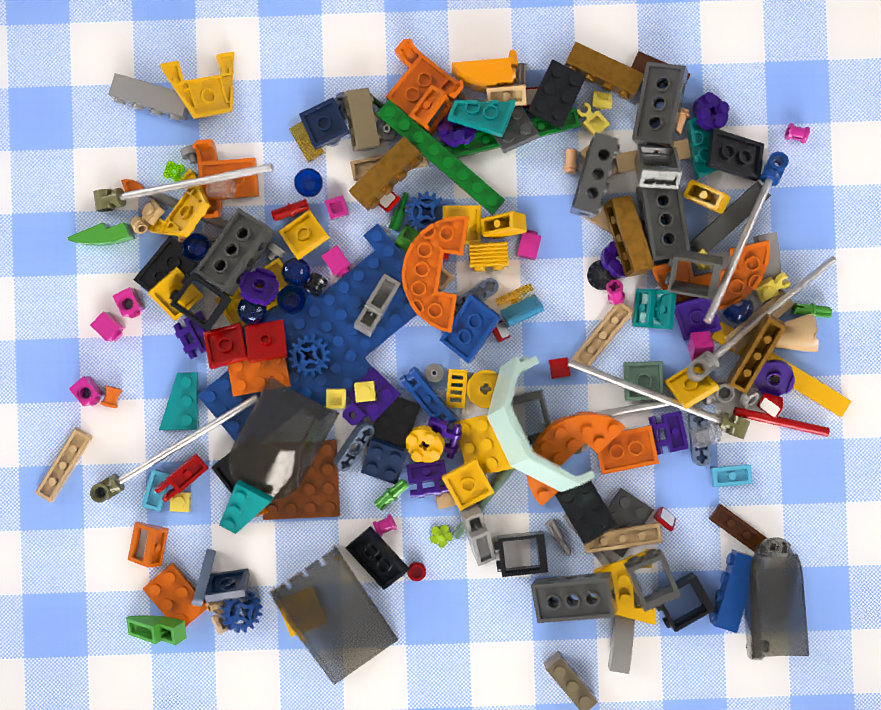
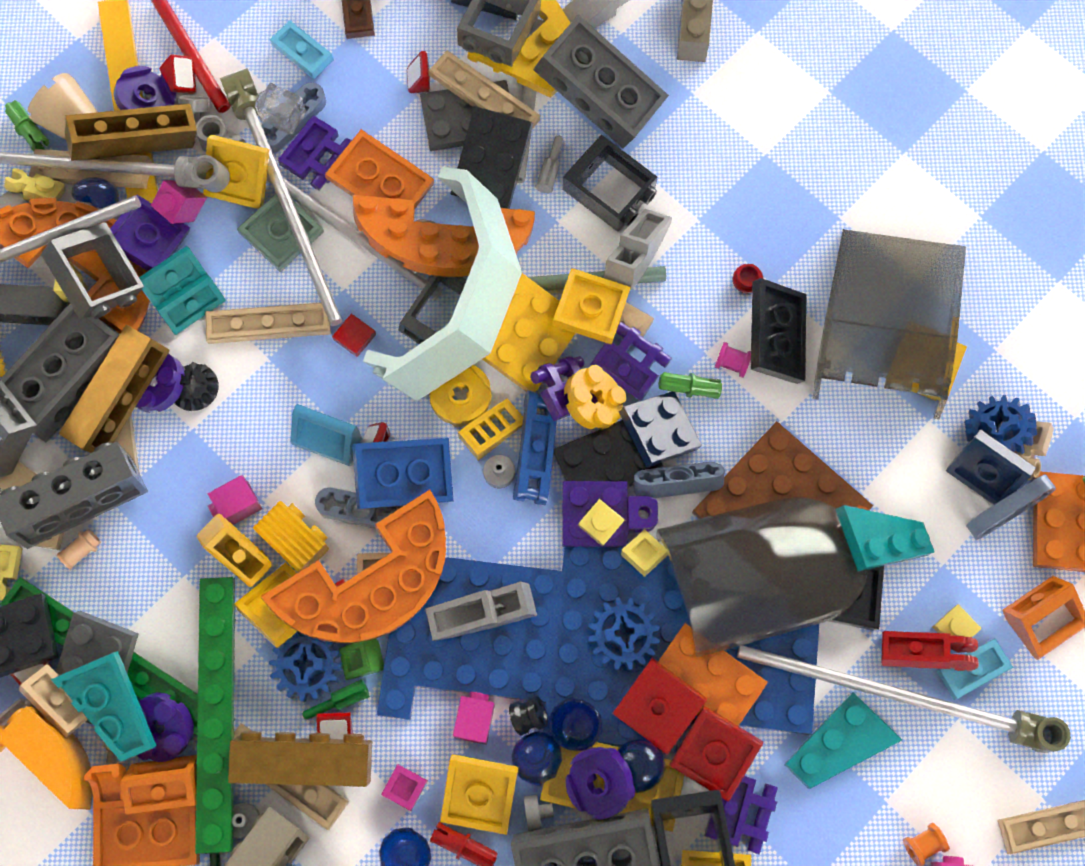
camera: 135 degrees left, 15 degrees down
lime plant [429,524,453,548] -> none
clear yellow plate [495,283,534,307] -> none
dark pink bush [606,280,625,305] -> none

